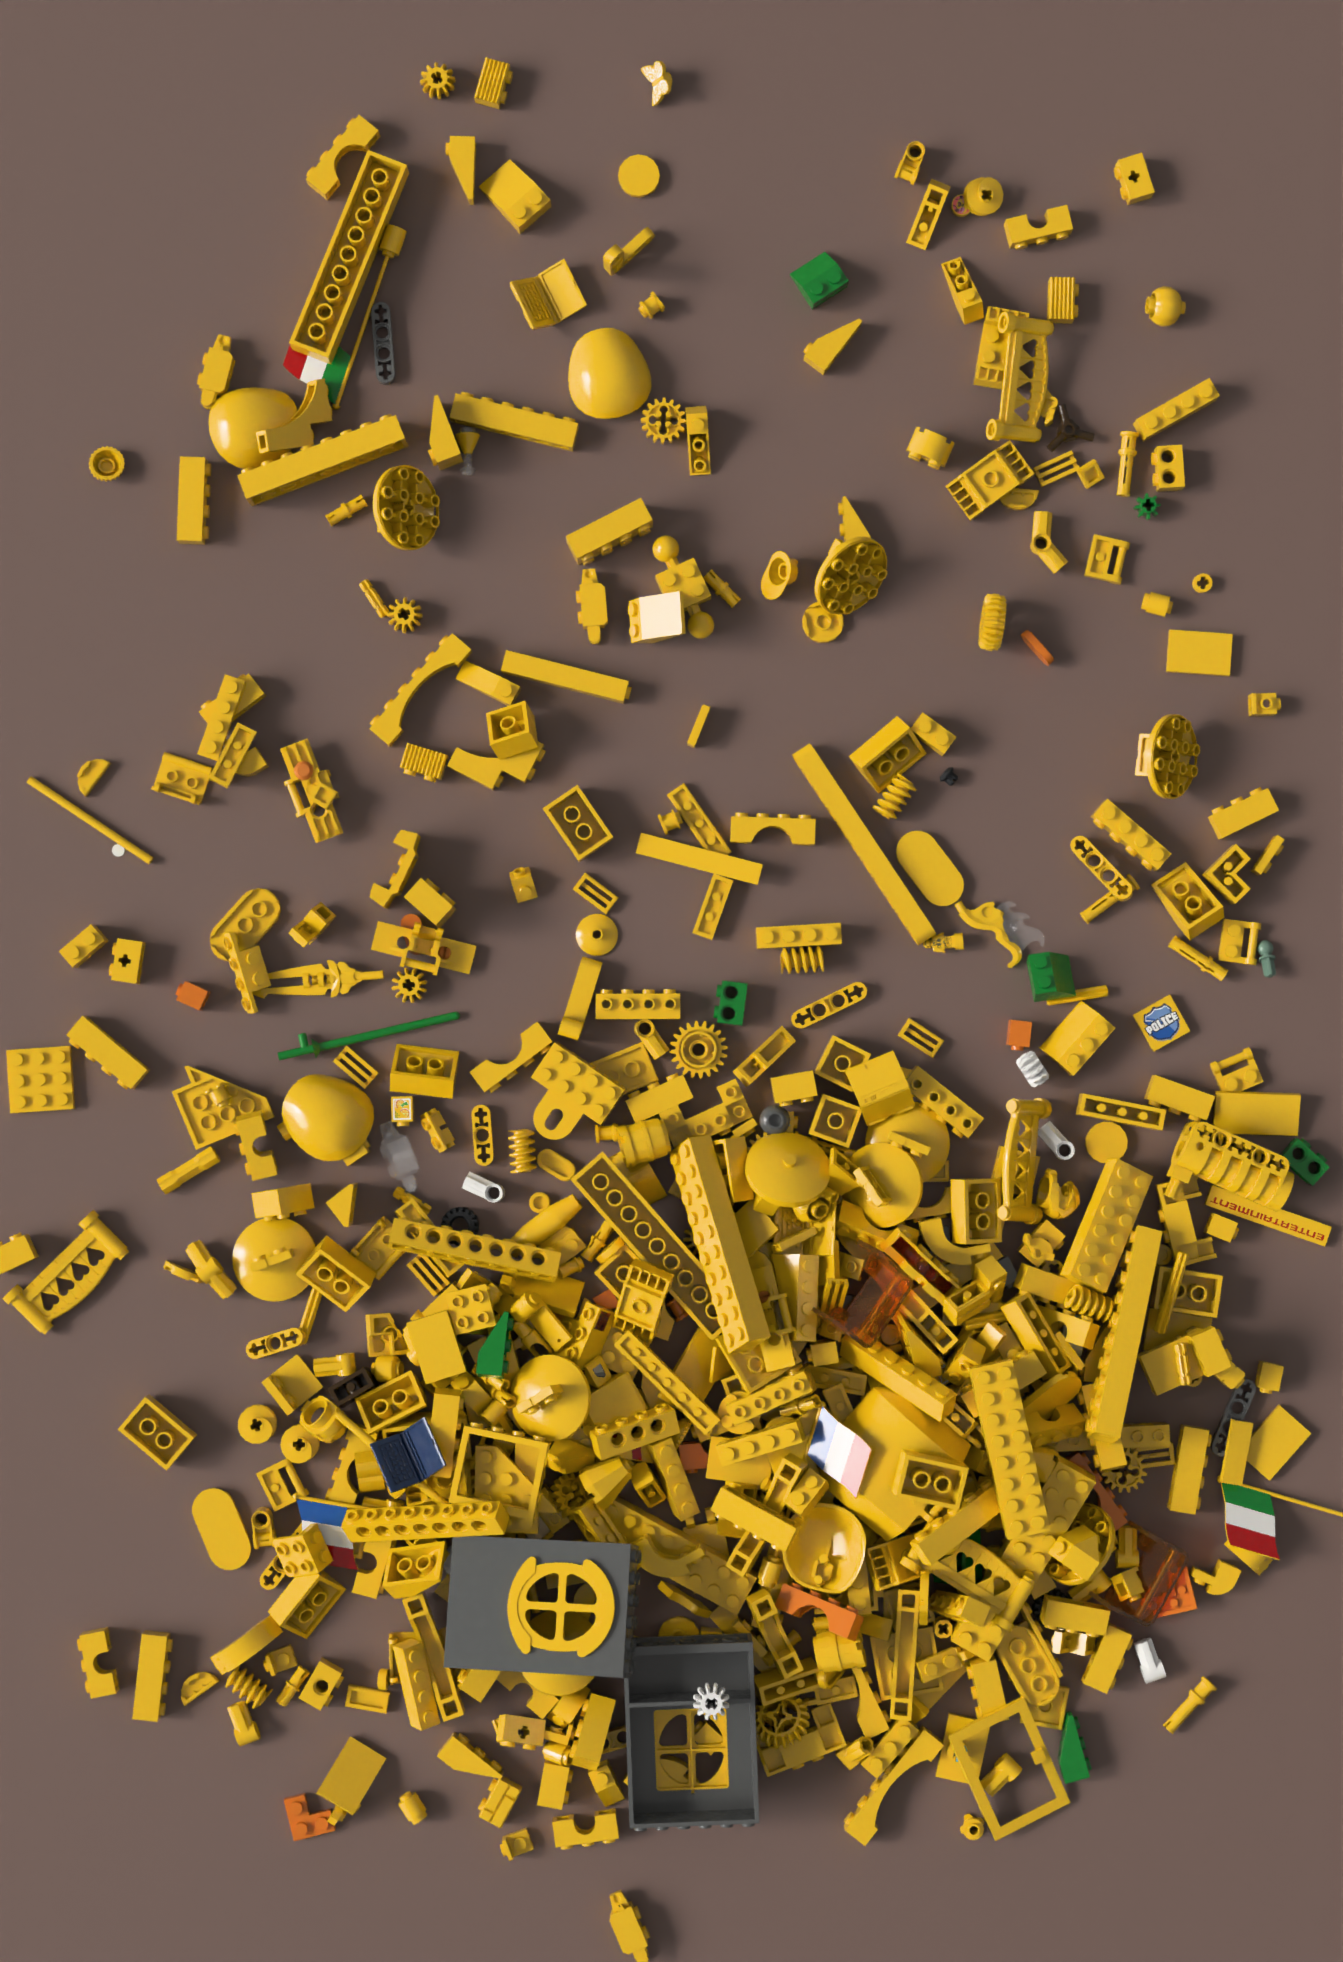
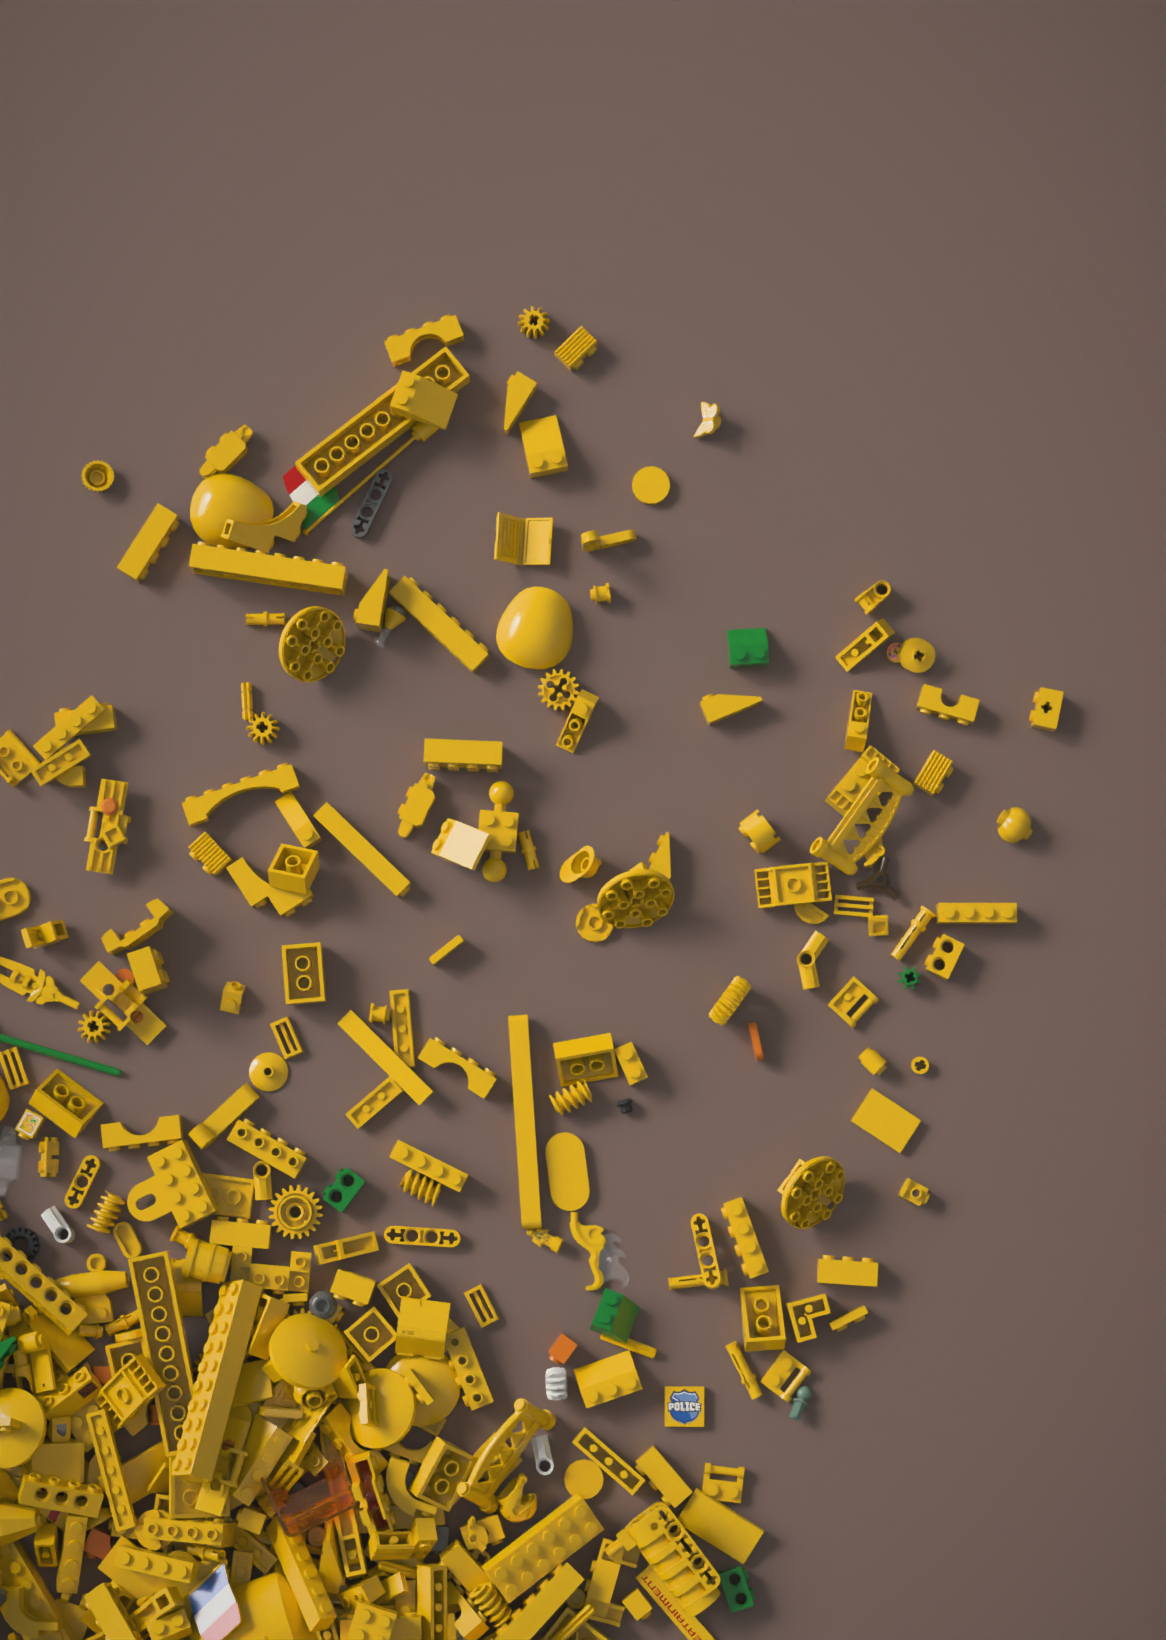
camera: 35 degrees right, 5 degrees down
none -> yellow slope [390,370,458,430]

